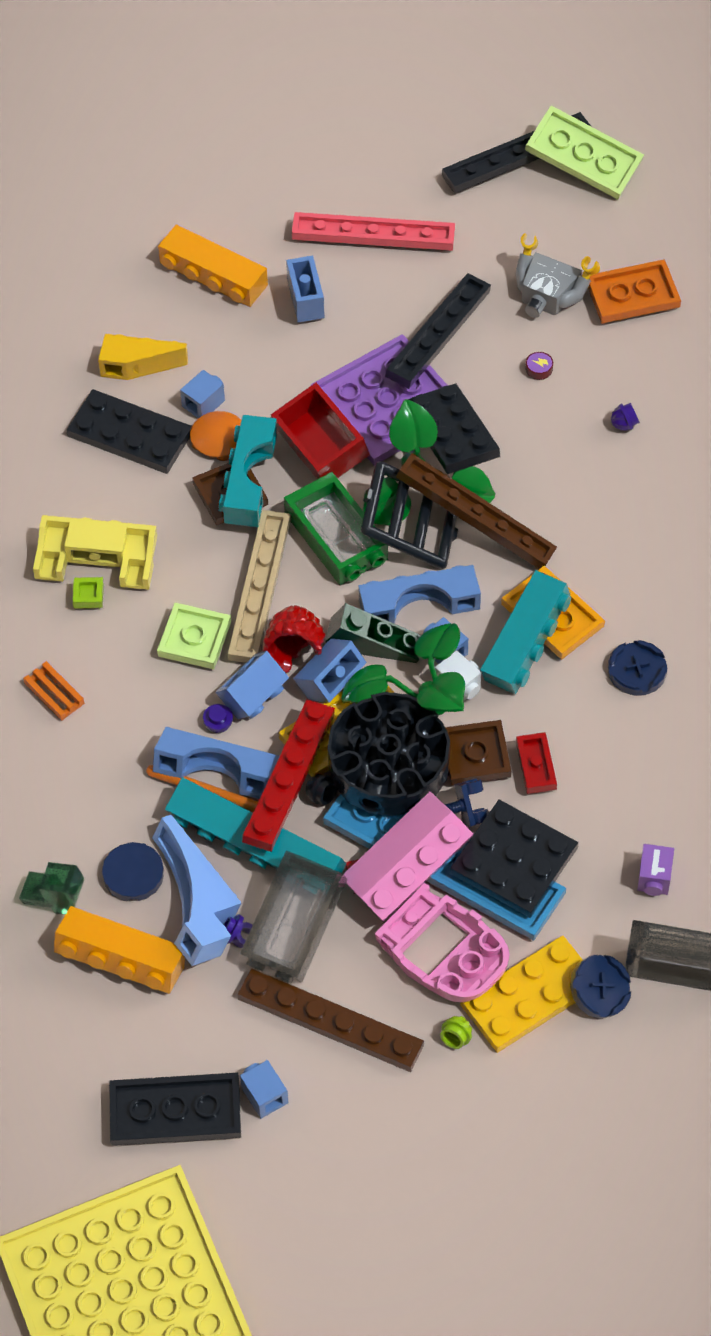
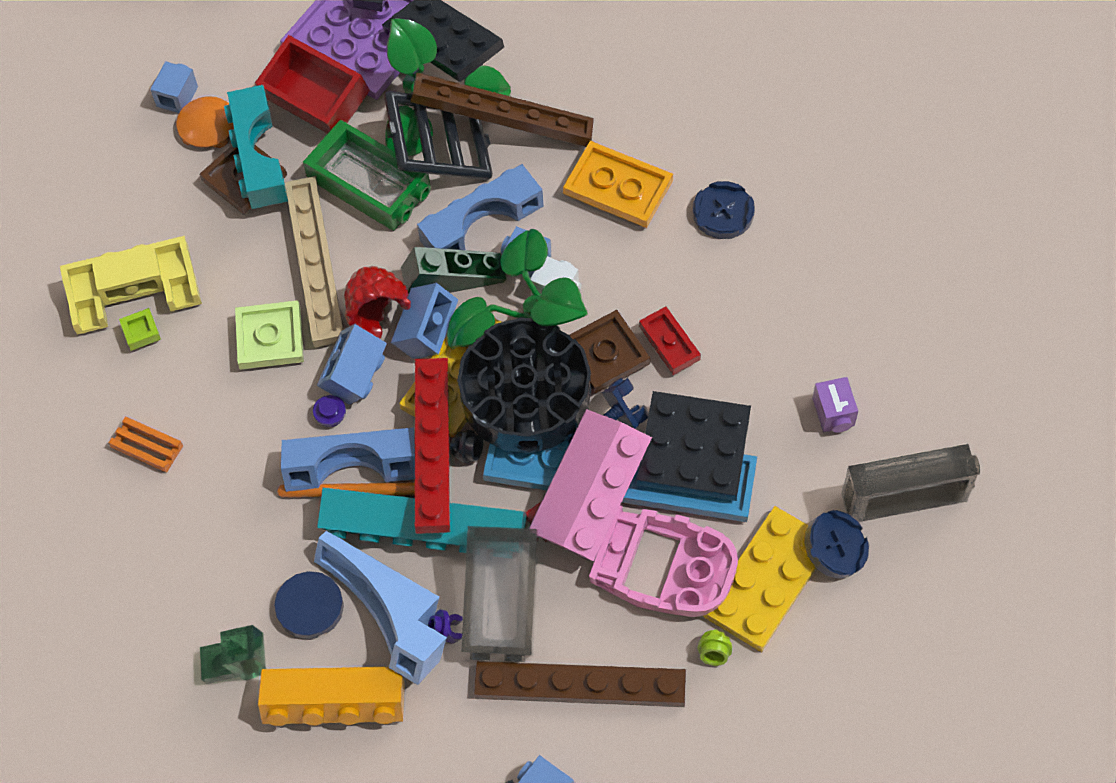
camera: 20 degrees left, 5 degrees up
black plate [67,389,192,474] -> none
yellow slope [98,334,188,380] -> none
teal brick [480,570,571,695] -> none

